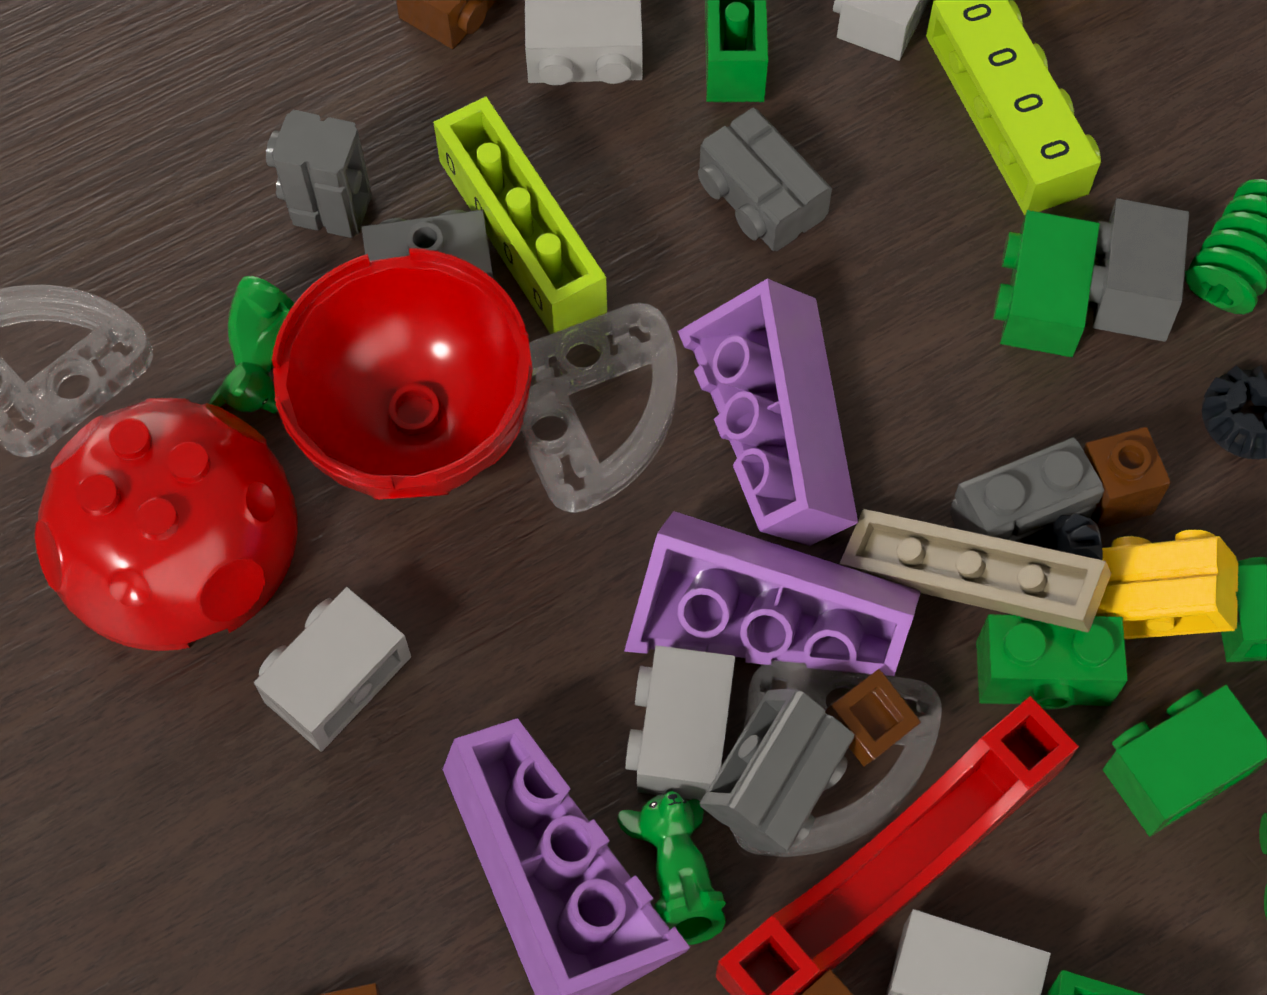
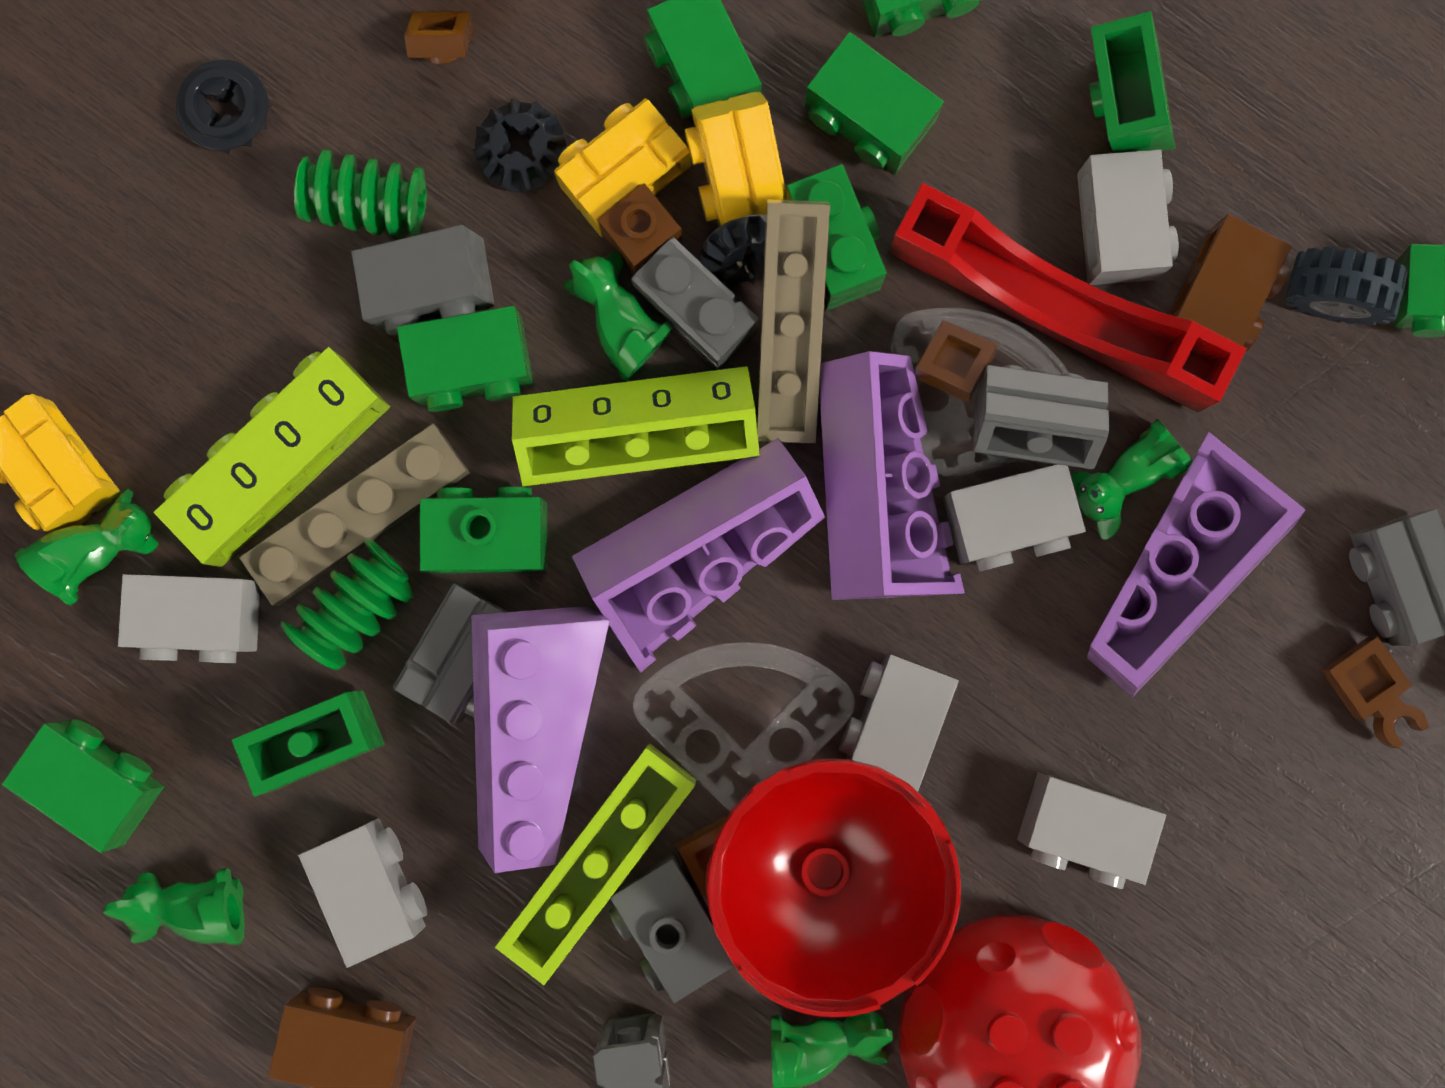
camera: 110 degrees left, 20 degrees up
none -> dark tan plate [239,423,470,606]
none -> green piece [281,538,414,670]
none -> green brick [420,487,548,574]
none -> medium lavender wedge [471,606,610,873]
none -> lime brick [512,366,760,486]
none -> yellow brick [554,98,691,237]
none -> green animal [563,251,673,382]
none -> light grey brick [839,654,959,792]

